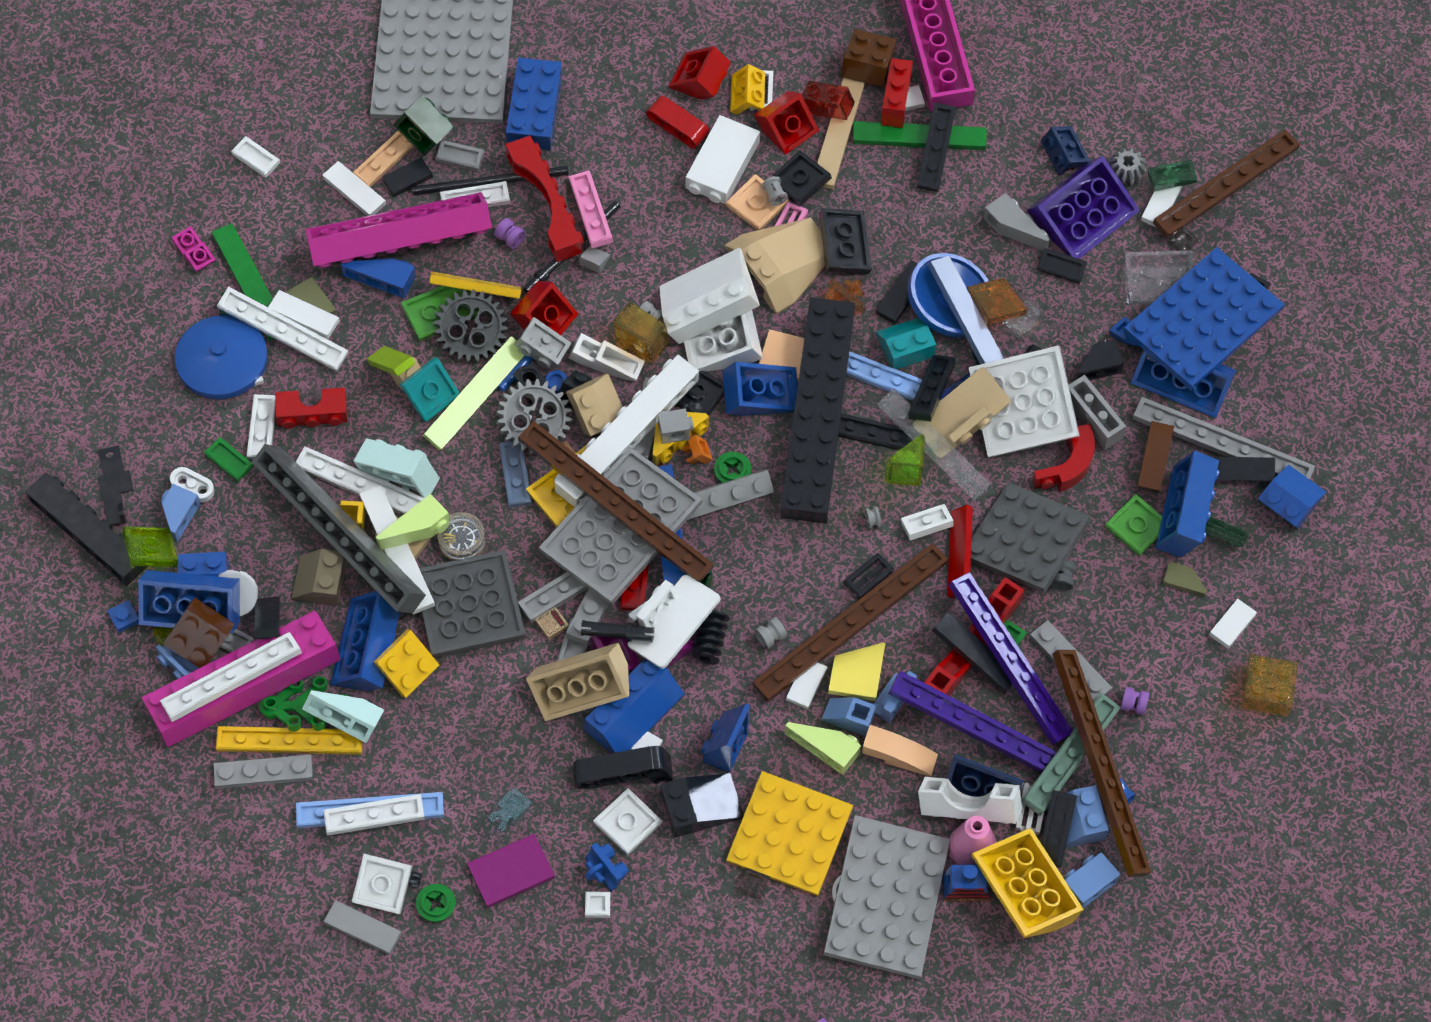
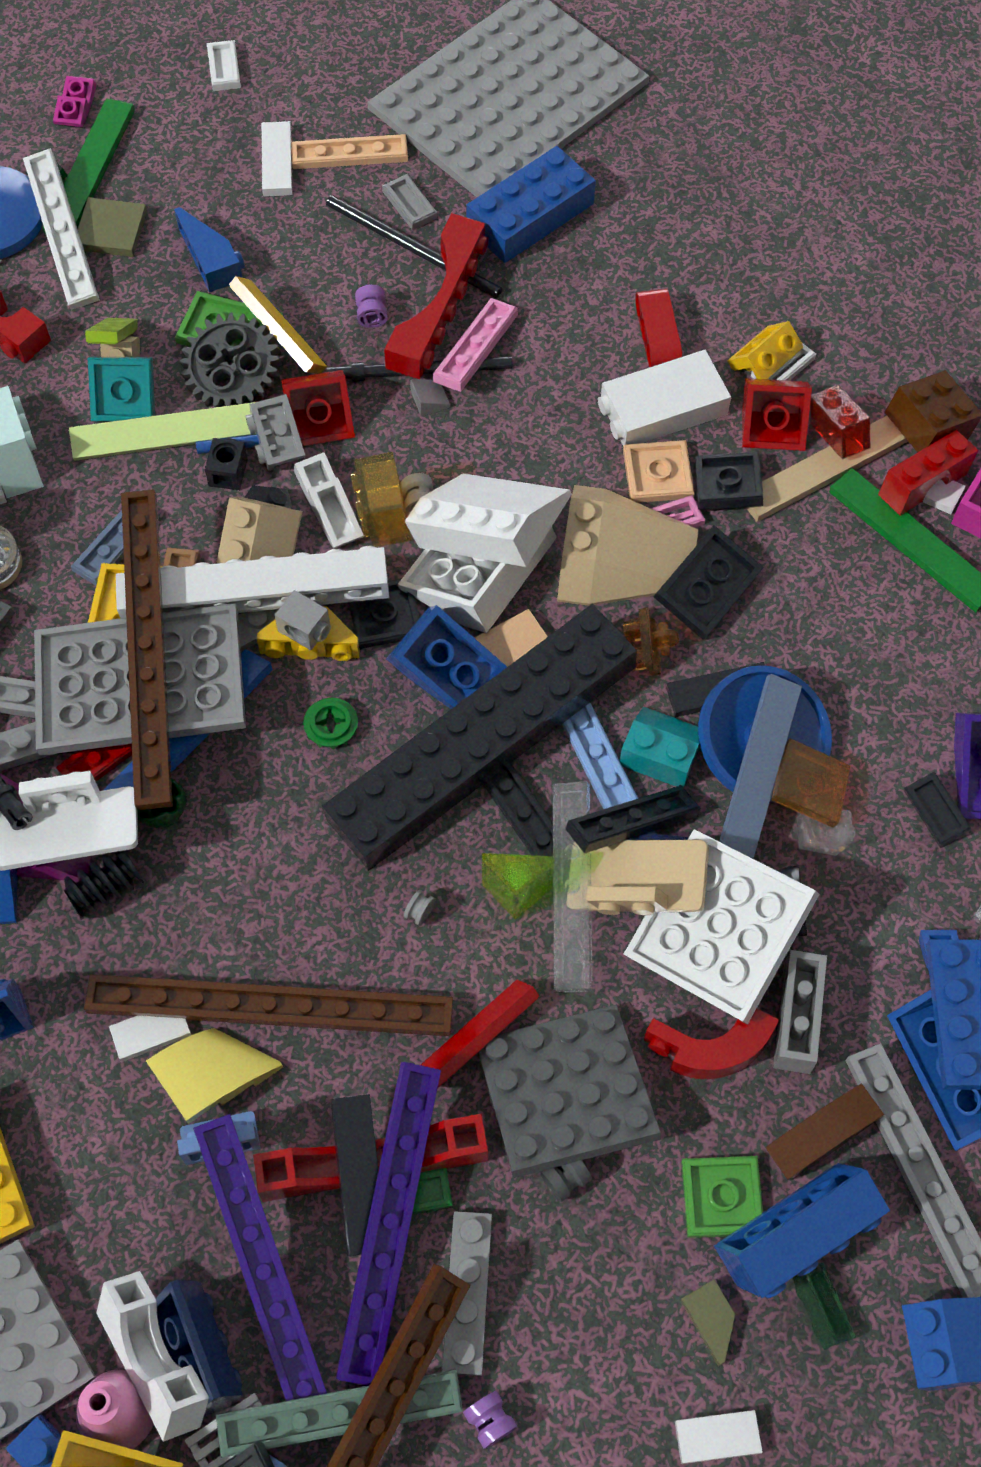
camera: 45 degrees right, 0 degrees up
white tile [268,290,340,339] -> none
dark pink brick [305,192,492,268] -> none
black tile [383,157,433,197] -> none
brick [393,95,454,156] -> none
white tile [440,181,510,207] -> none
light grey gear [496,379,572,455] -> none
blue tile [545,370,567,394] -> none
red slope [668,46,731,100] -> none
orange tile [682,435,713,464] -> none
light grey plate [688,469,774,520] -> none
light grey wheel [754,617,787,650] -> none
light grey bush [761,176,788,206] -> none
yellowish green slope [785,722,861,775] -> none
medium blue slope [821,697,876,737] -> none
black tile [843,553,894,599] -> none
light nougat slope [862,725,938,777] -> none
white plate [901,504,953,541] -> none
black plate [917,102,956,192] -> none
light grey slope [983,193,1049,251] -> none
black slope [1076,340,1124,381] -> none
black tile [1210,456,1275,481] -> none

